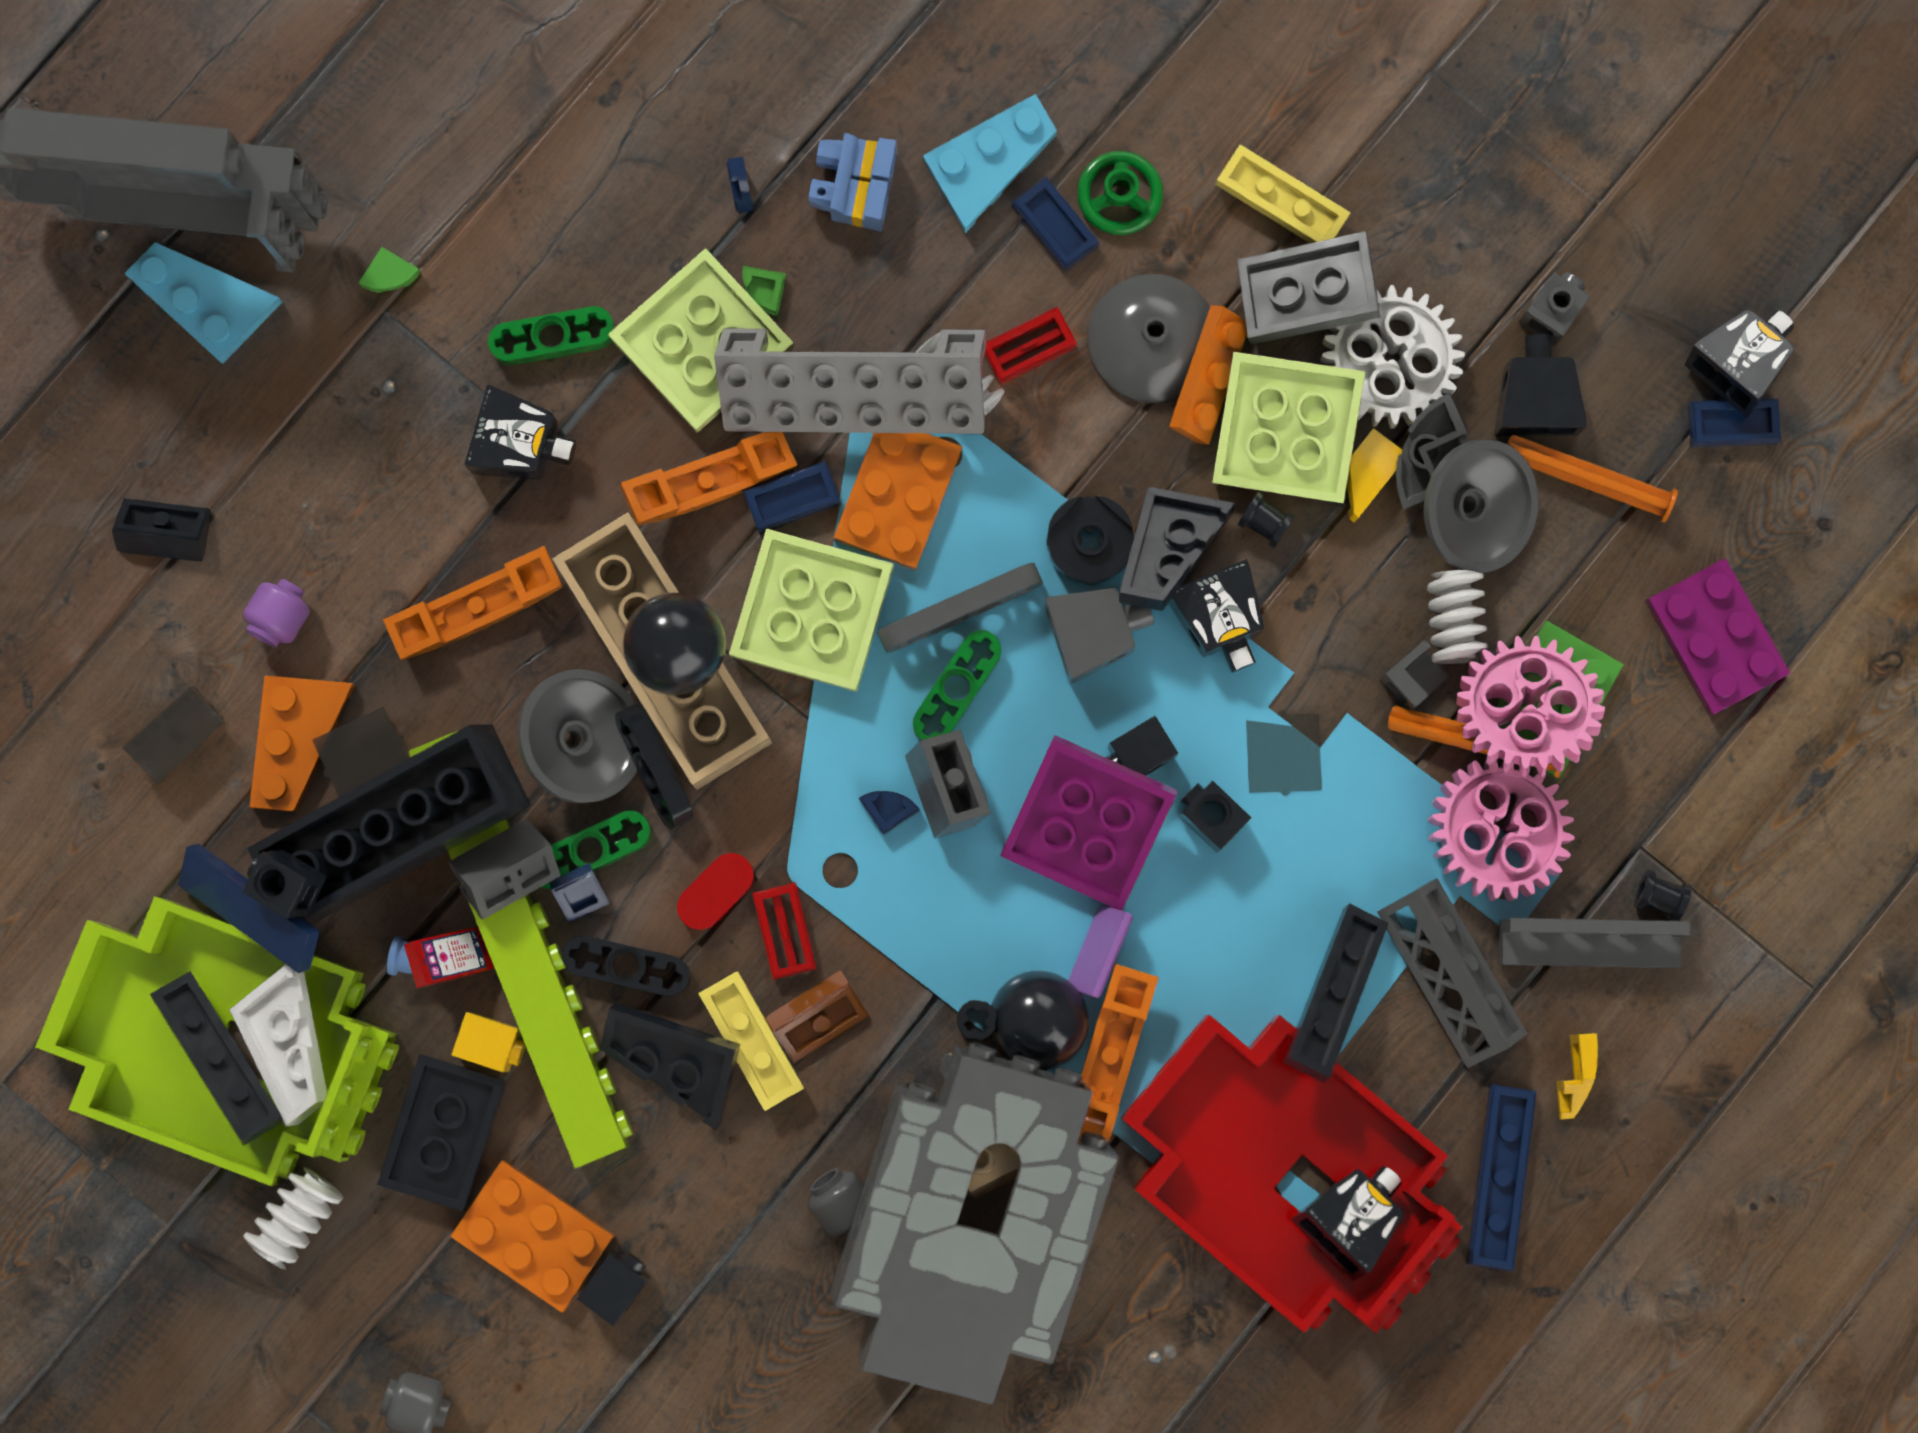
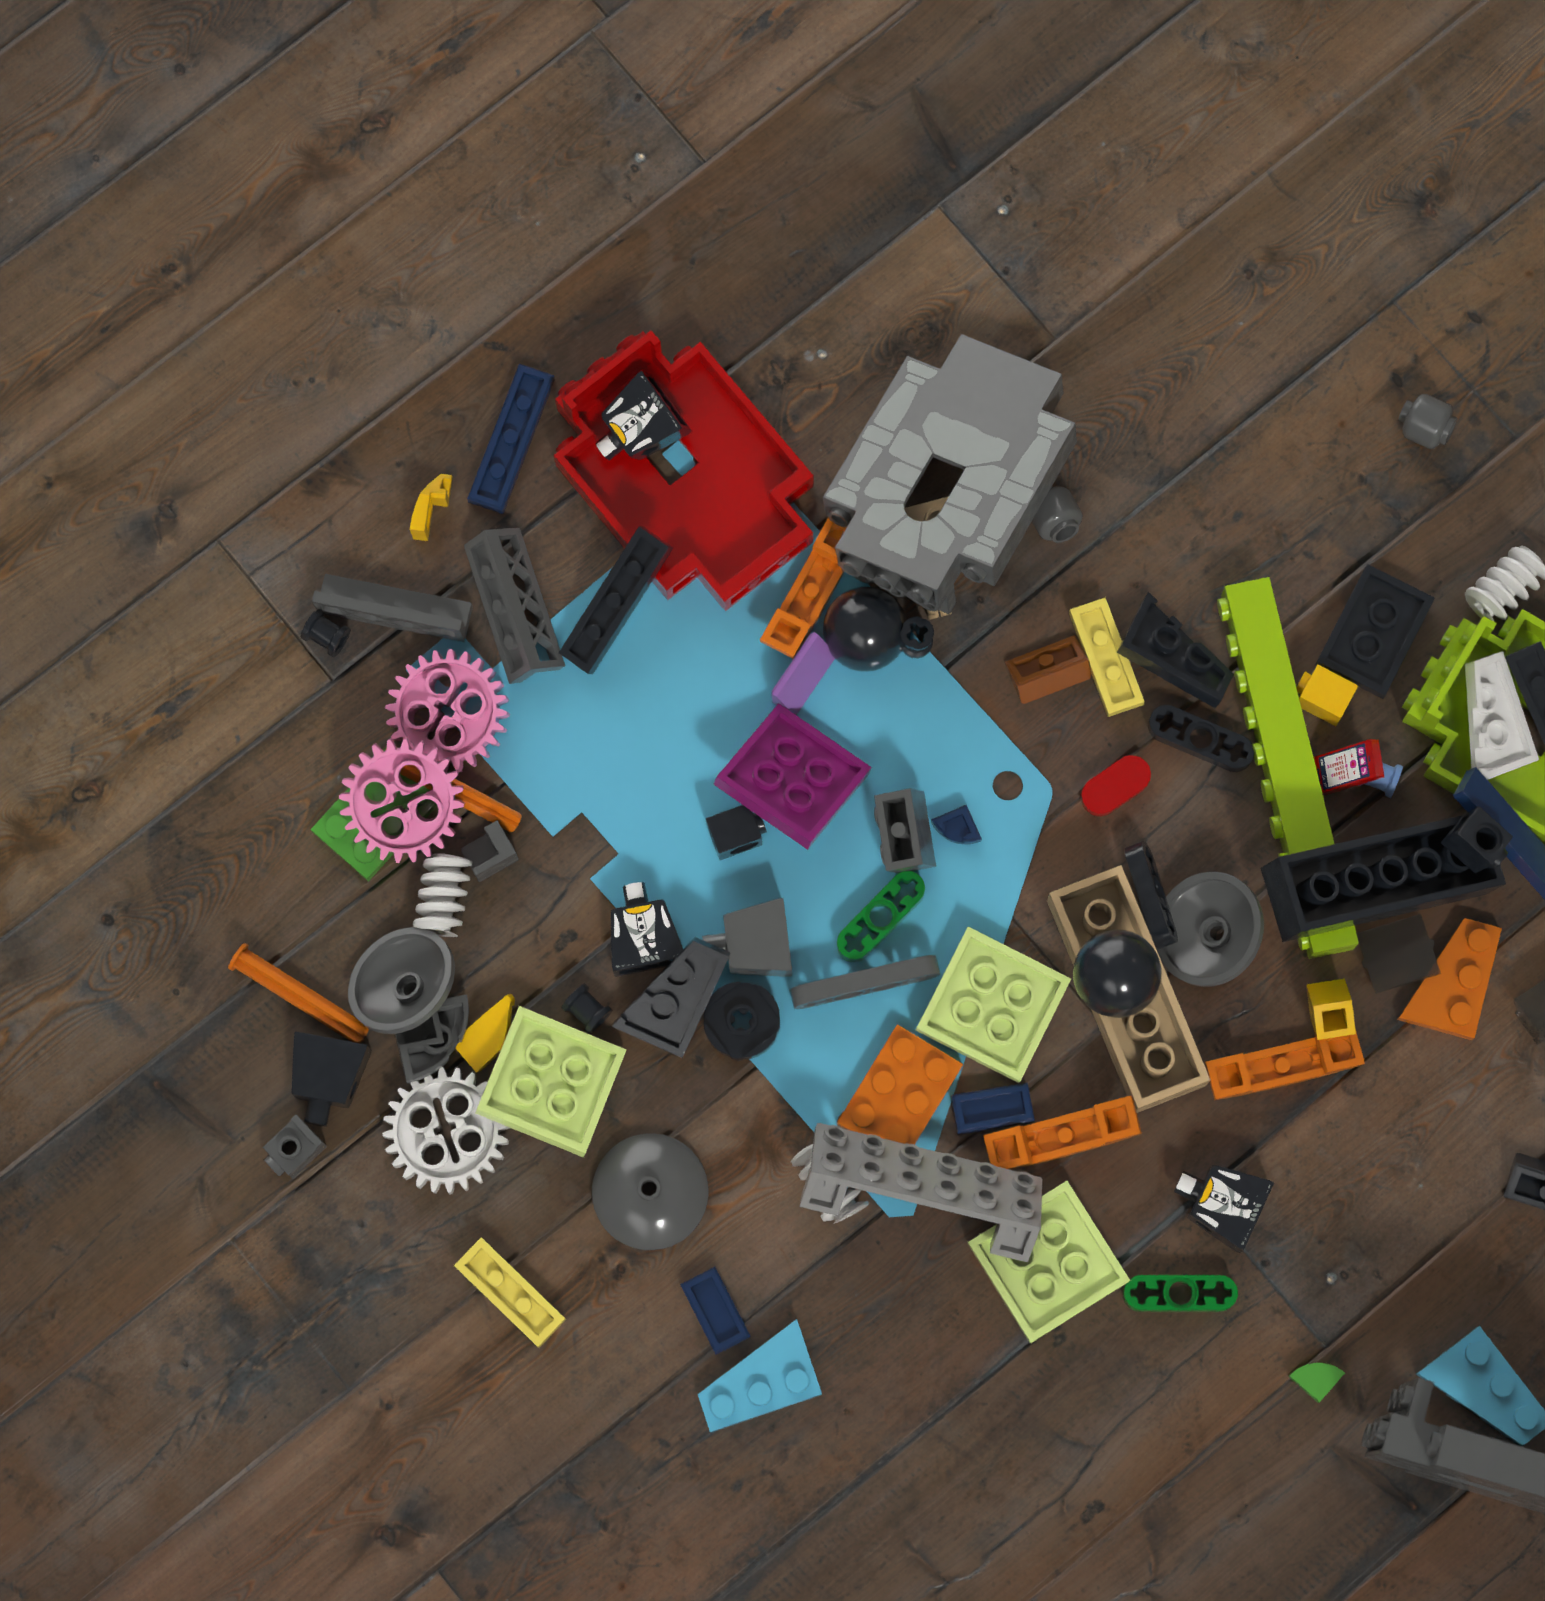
camera: 165 degrees left, 5 degrees down
medium lavender head [242,579,310,648] -> none
dark grey hinge [449,819,560,920] -> none
orange plate [450,1160,615,1313] -> none
green beam [541,811,652,890] -> none
dark blue tile [549,863,610,923] -> none
black brick [577,1251,650,1326] -> none
dark blue tile [726,156,753,213] -> none
bright green tile [743,266,786,318] -> none
red tile [752,882,817,980] -> none
medium blue hips [808,133,897,232] -> none
red tile [984,307,1078,386] -> none
green piece [1077,151,1163,235] -> none
orange plate [1169,305,1247,445] -> none
black brick [1179,781,1252,853] -> none
plate [1237,231,1381,345] -> none
clear smoke piece [1246,710,1322,796] -> none
magenta plate [1645,558,1791,716] -> none
black torso [1684,310,1795,418] -> none
dark blue tile [1688,399,1781,447] -> none
none -> yellow brick [1306,978,1356,1040]

